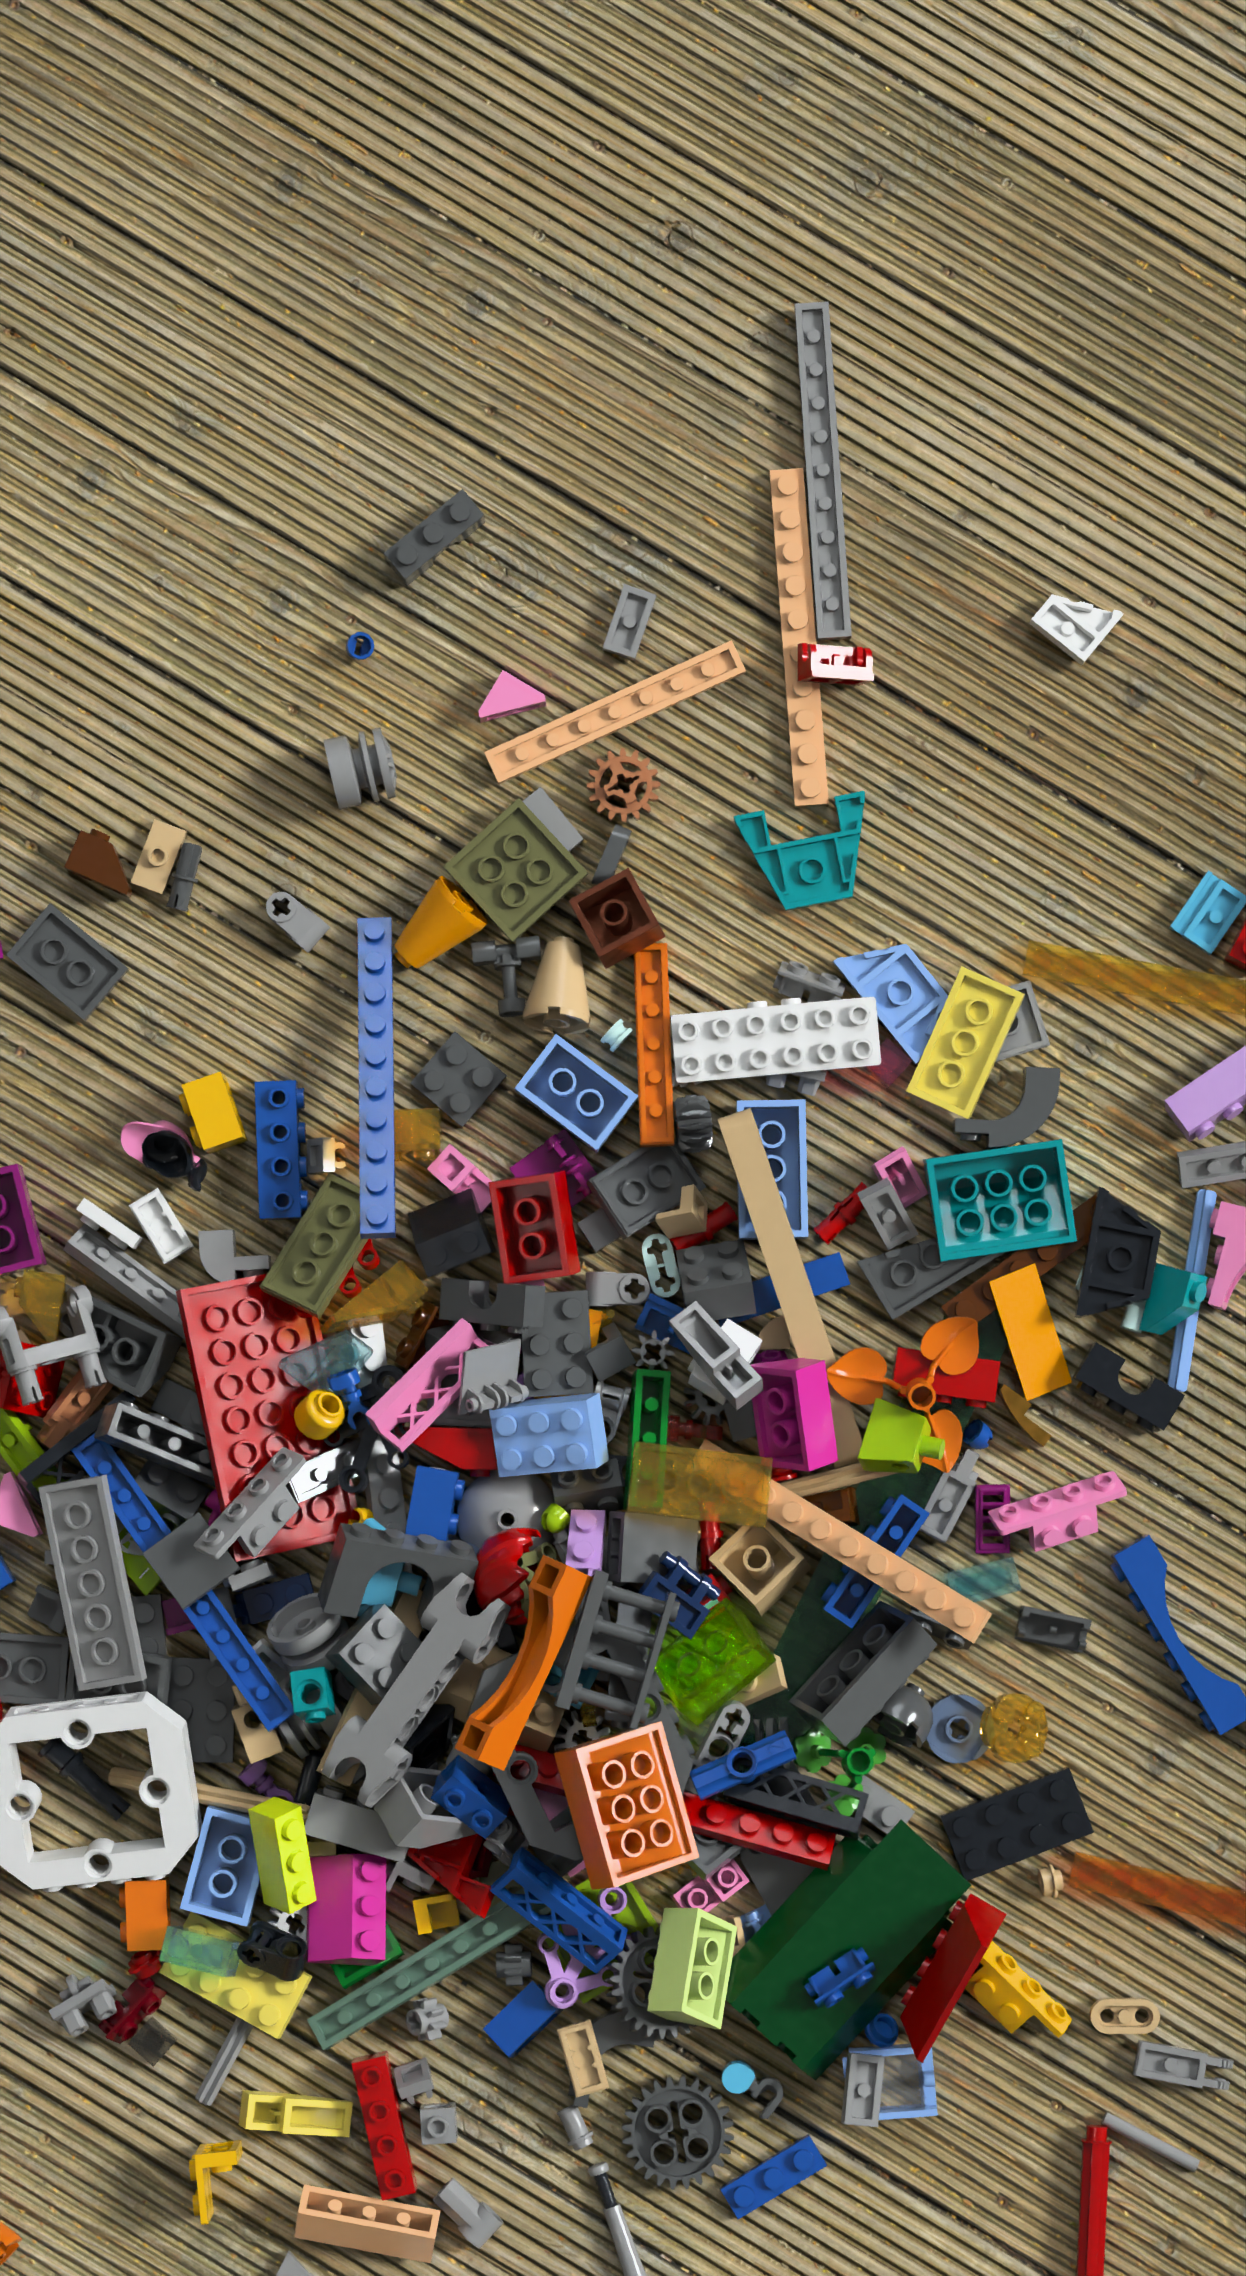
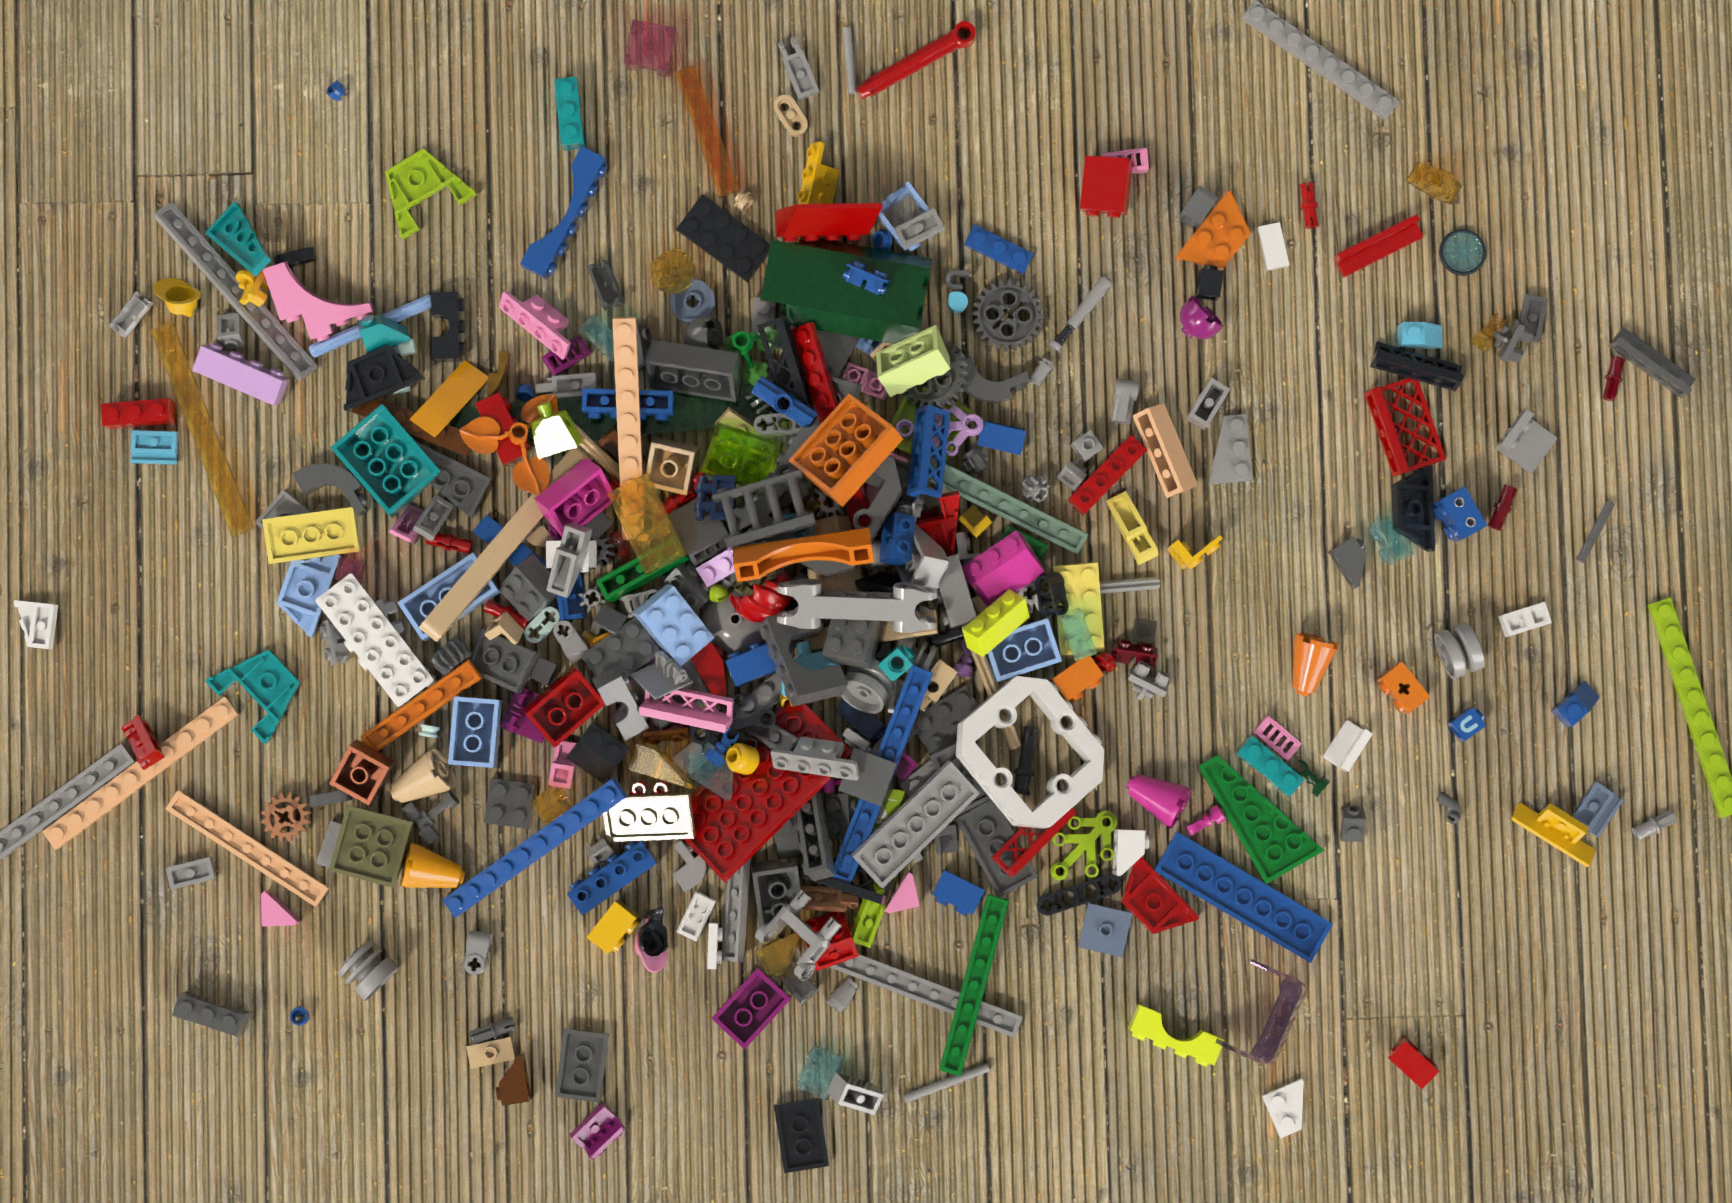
camera: 125 degrees left, 0 degrees up
tan plate [557,2019,610,2098] -> none

